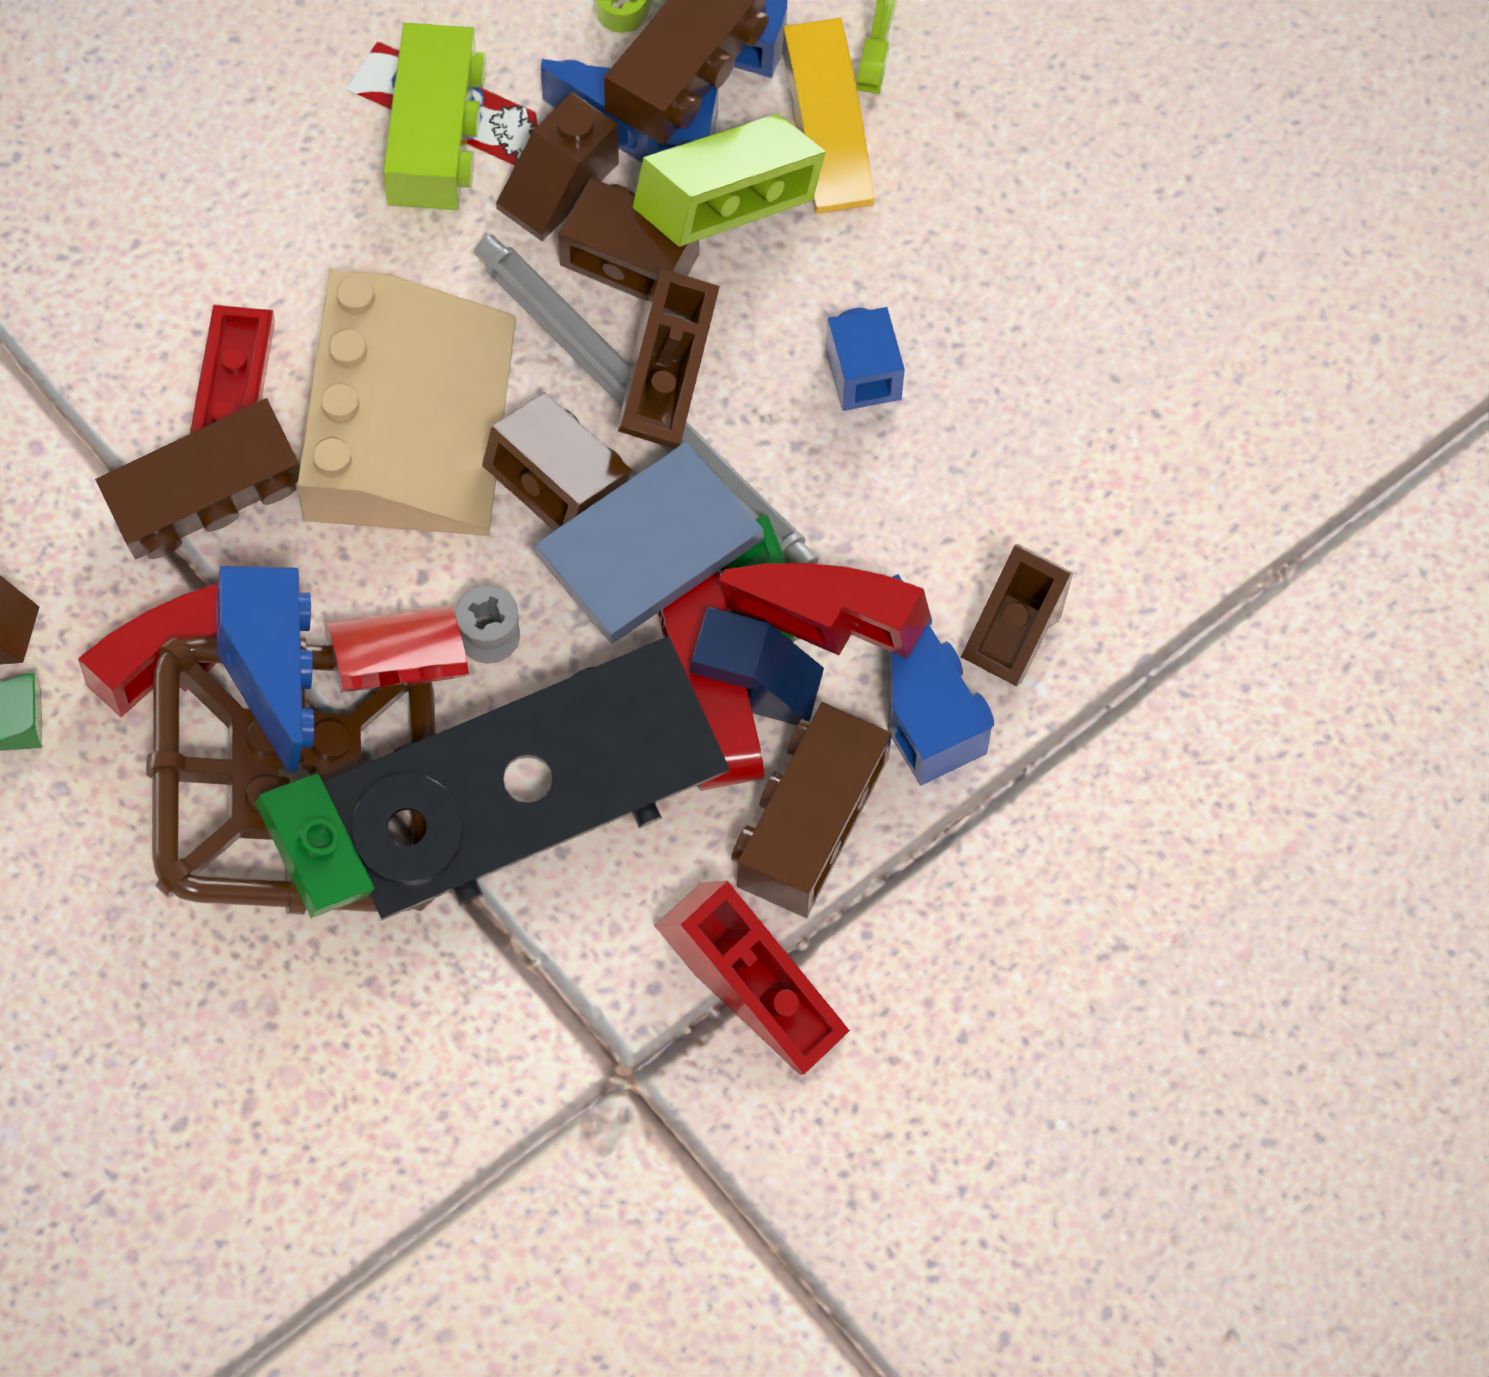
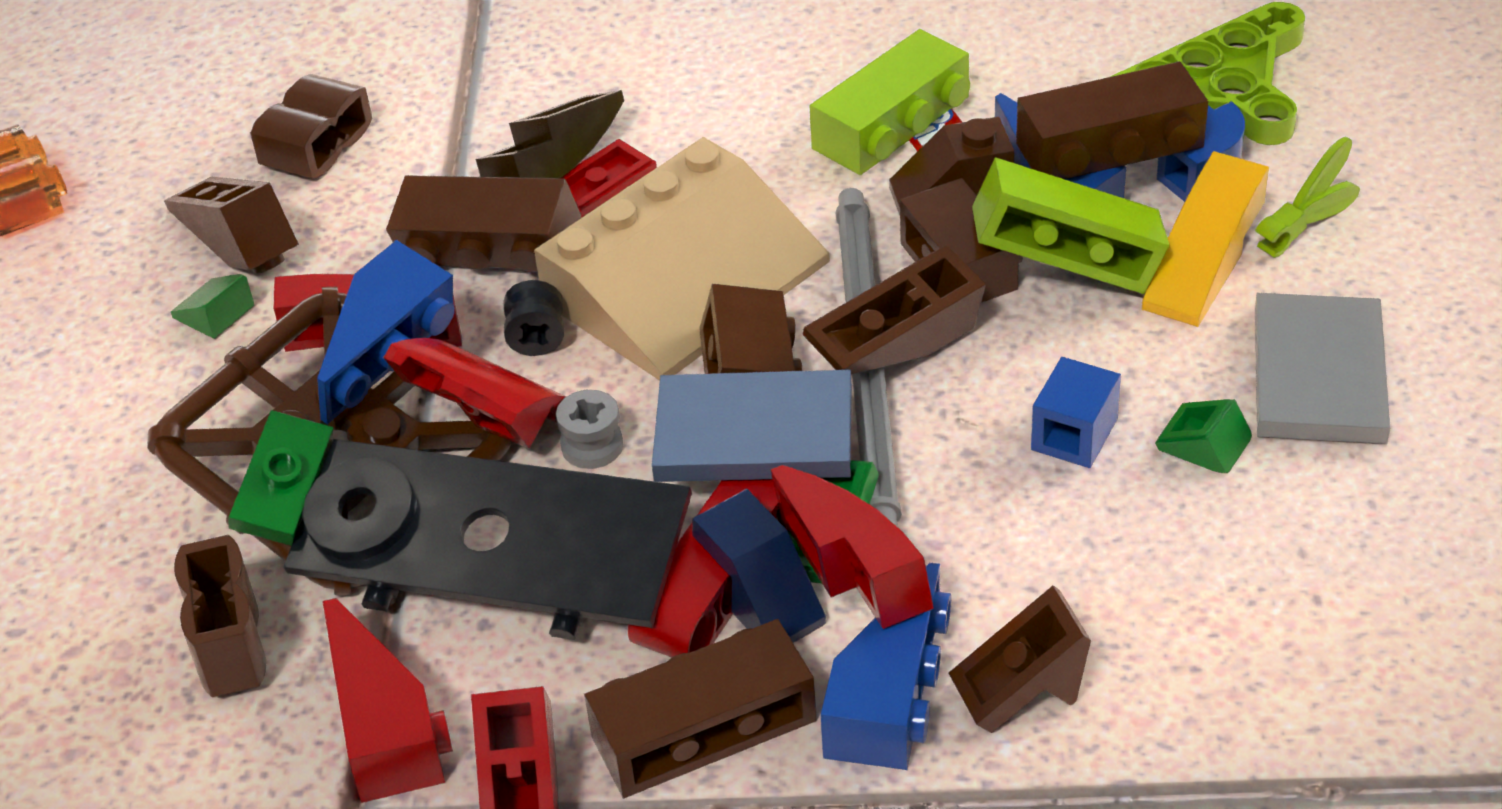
camera: 45 degrees right, 20 degrees down
none -> reddish brown brick [174,535,266,698]
none -> red slope [322,598,453,803]
none -> dark brown slope [475,90,625,179]
none -> black wheel [503,280,564,356]
none -> green slope [1155,399,1252,473]
none -> light grey tile [1255,293,1390,444]

